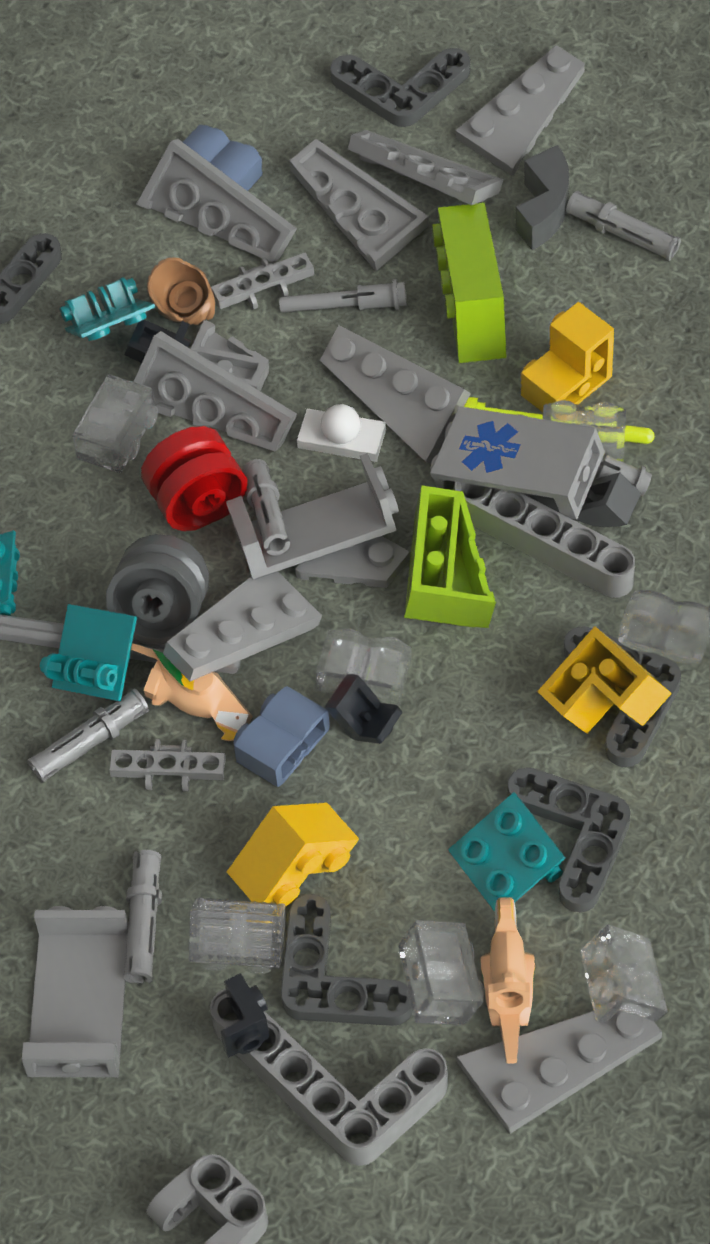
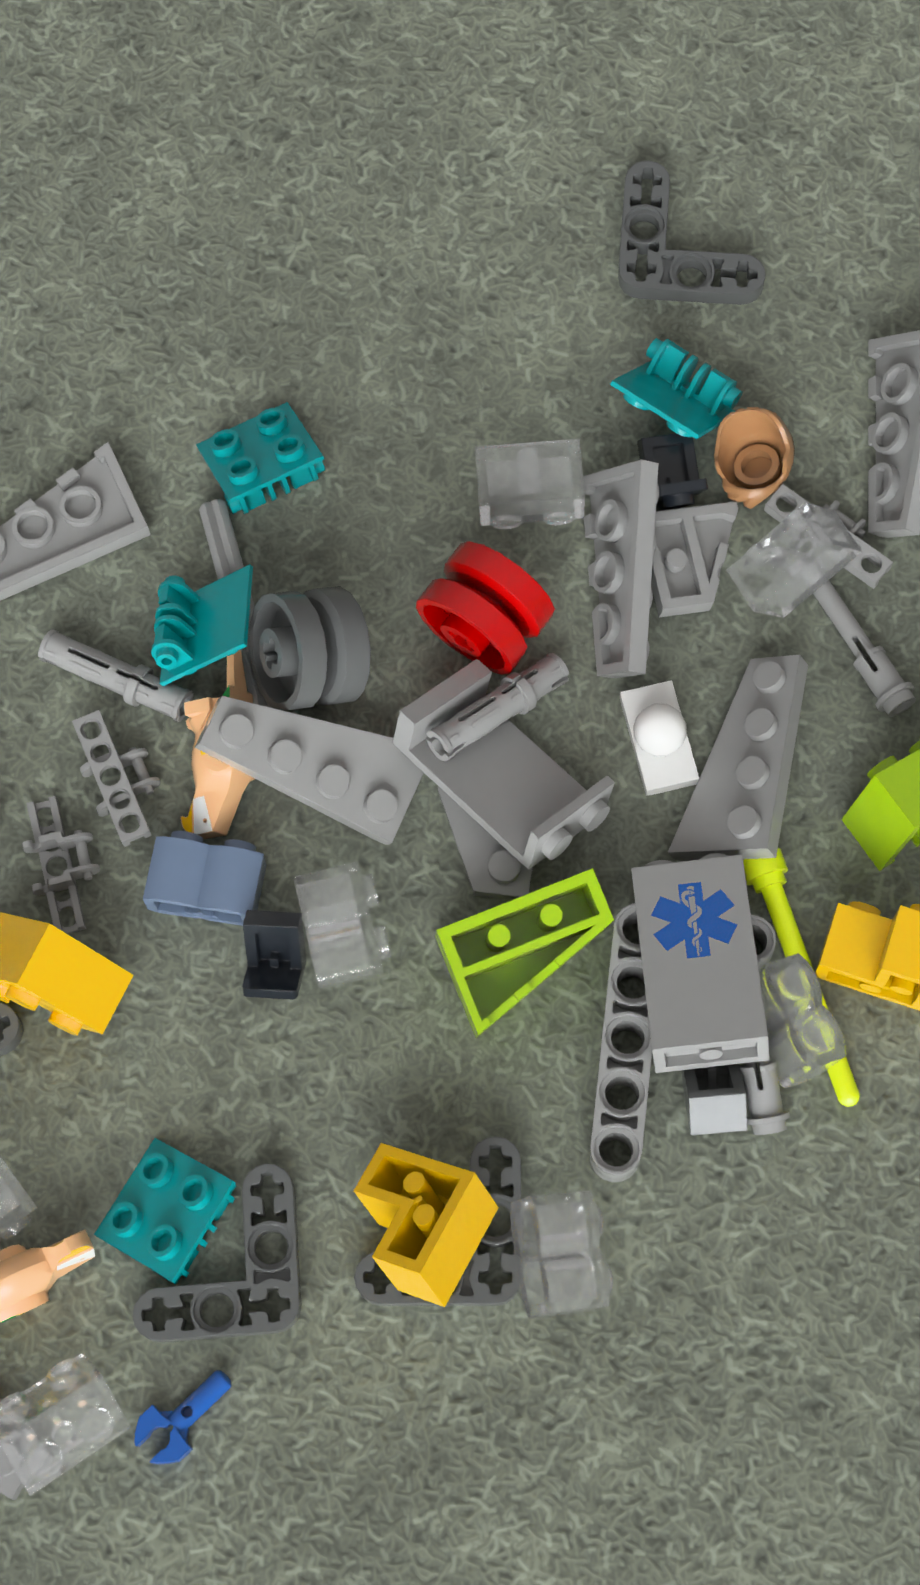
camera: 65 degrees right, 15 degrees up
none -> light grey piece [22,796,100,934]
none -> blue bar [134,1370,232,1464]
none -> clear brick [726,502,862,618]

